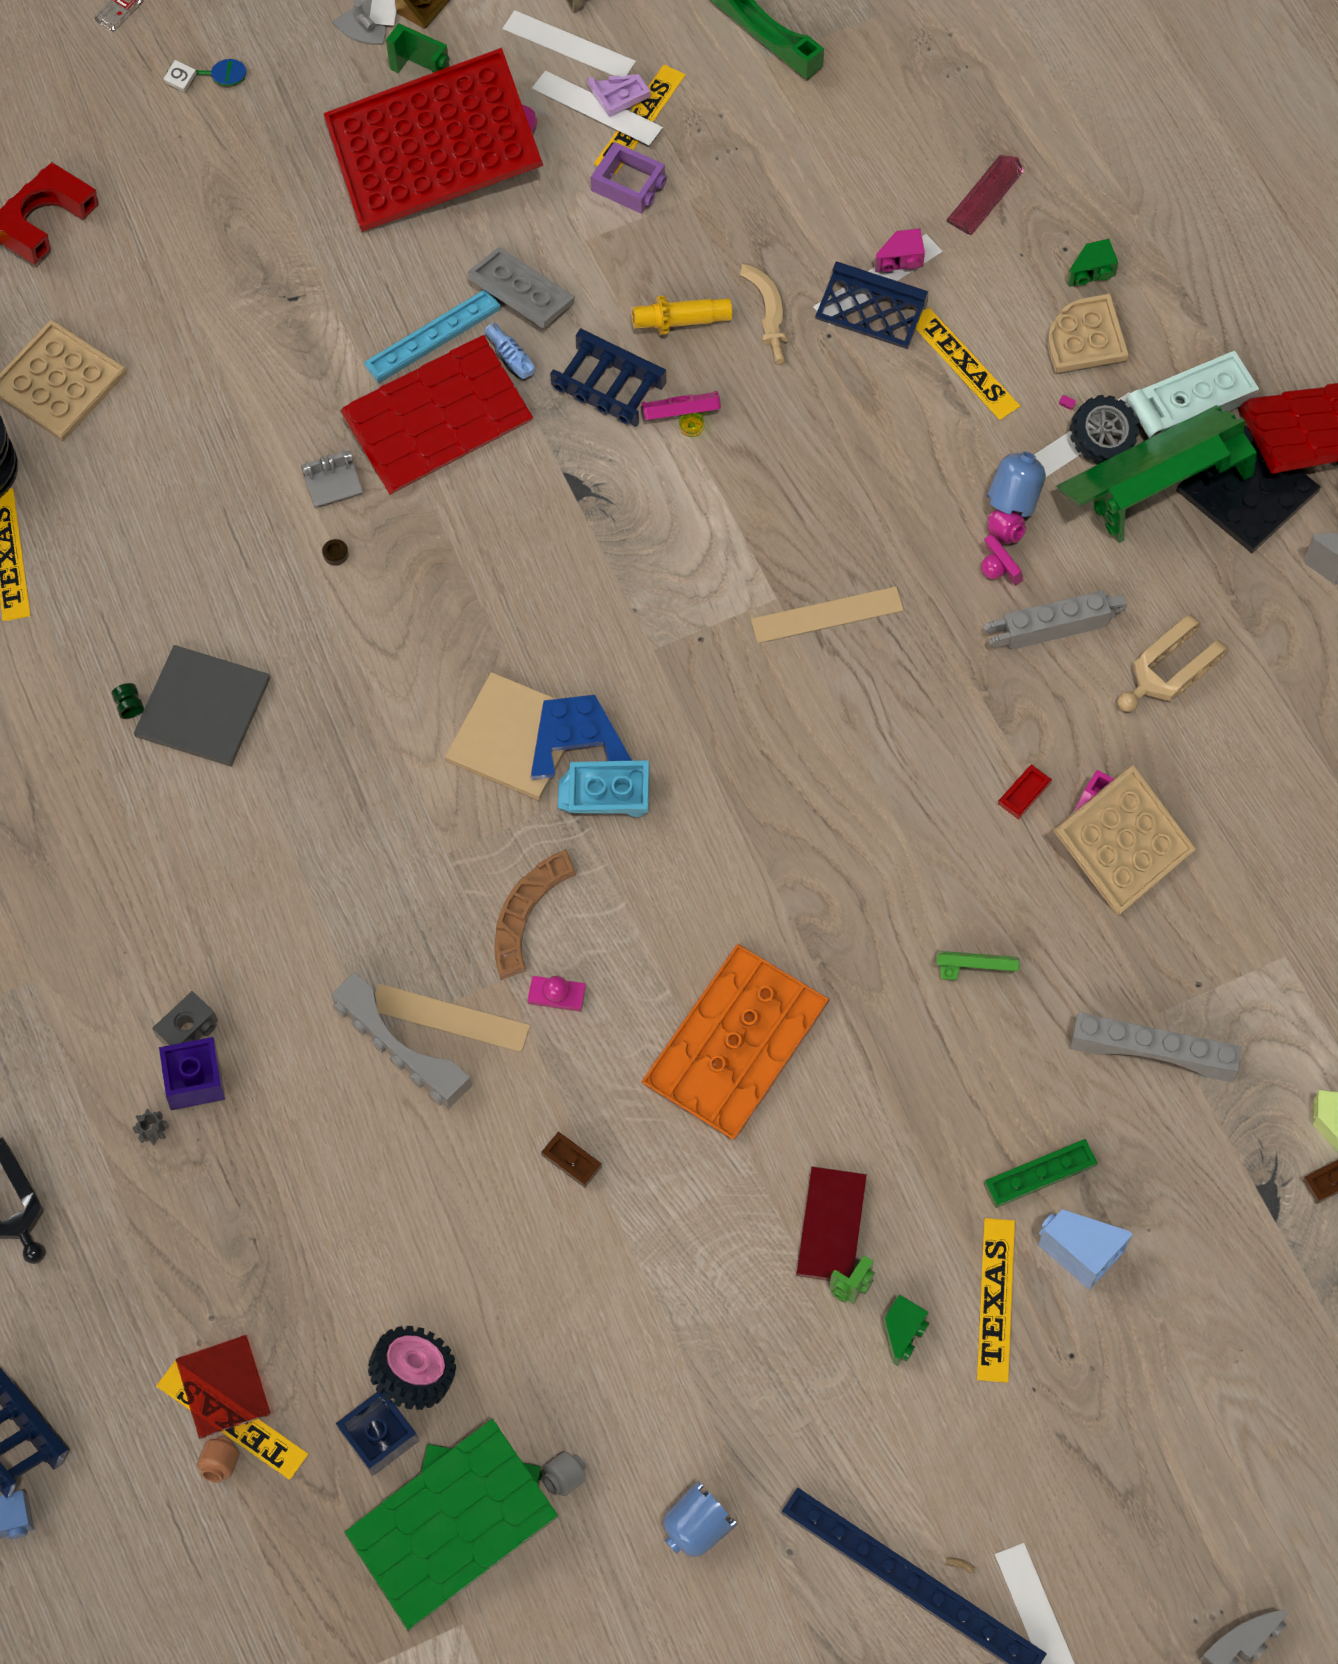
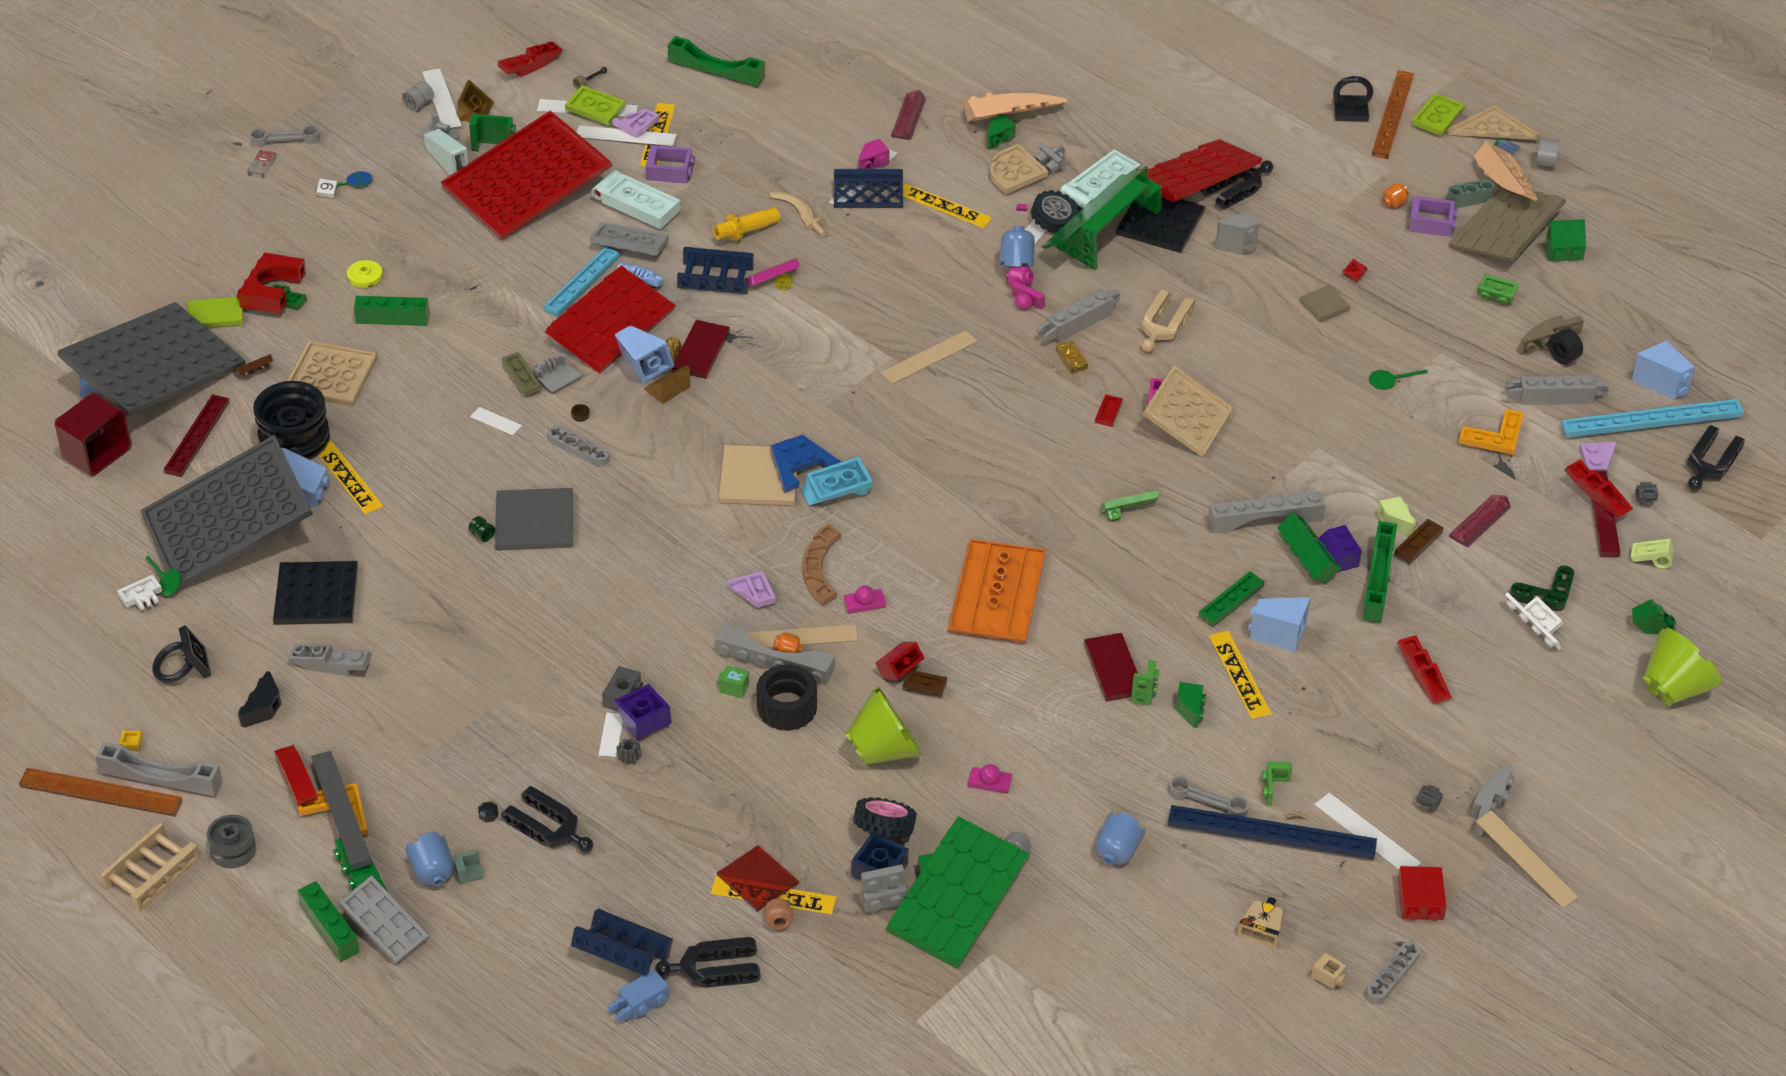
camera: 25 degrees left, 20 degrees down
none -> green slope [272,284,307,310]
none -> neon yellow plate [347,260,383,288]
none -> green brick [354,296,430,326]
none -> light aqua slope [424,129,468,176]
none -> white sticker [470,407,522,435]
none -> olive plate [502,352,541,396]
none -> light grey beam [547,426,609,467]
none -> lime plate [565,85,626,126]
none -> light aqua hinge [591,170,681,229]
none -> white sticker [598,712,623,757]
none -> light blue slope [615,326,675,384]
none -> pearl gold slope [644,365,691,404]
none -> black piece [655,937,761,988]
none -> clear yellow cone [666,337,682,363]
none -> dark red tile [672,320,730,379]
none -> bright green brick [717,665,749,699]
none -> lavender wing [727,571,776,608]
none -> black tyre [756,664,817,731]
none -> orange head [772,632,803,653]
none -> lime cone [845,686,922,765]
none -> light grey plate [861,864,906,913]
none -> red brick [875,642,925,680]
none -> light nougat wedge [963,92,1067,122]
none -> dark pink tile [968,764,1012,794]
none -> light grey hips [1035,143,1066,174]
none -> clear yellow plate [1056,340,1088,374]
none -> light grey piece [1169,776,1249,817]
none -> bright green bracket [1262,762,1292,806]
none -> green brick [1277,512,1341,584]
none -> dark purple slope [1319,525,1362,573]
none -> green arch [1362,521,1397,623]
none -> red slope [1397,635,1452,704]
none -> dark grey gear [1416,785,1443,811]

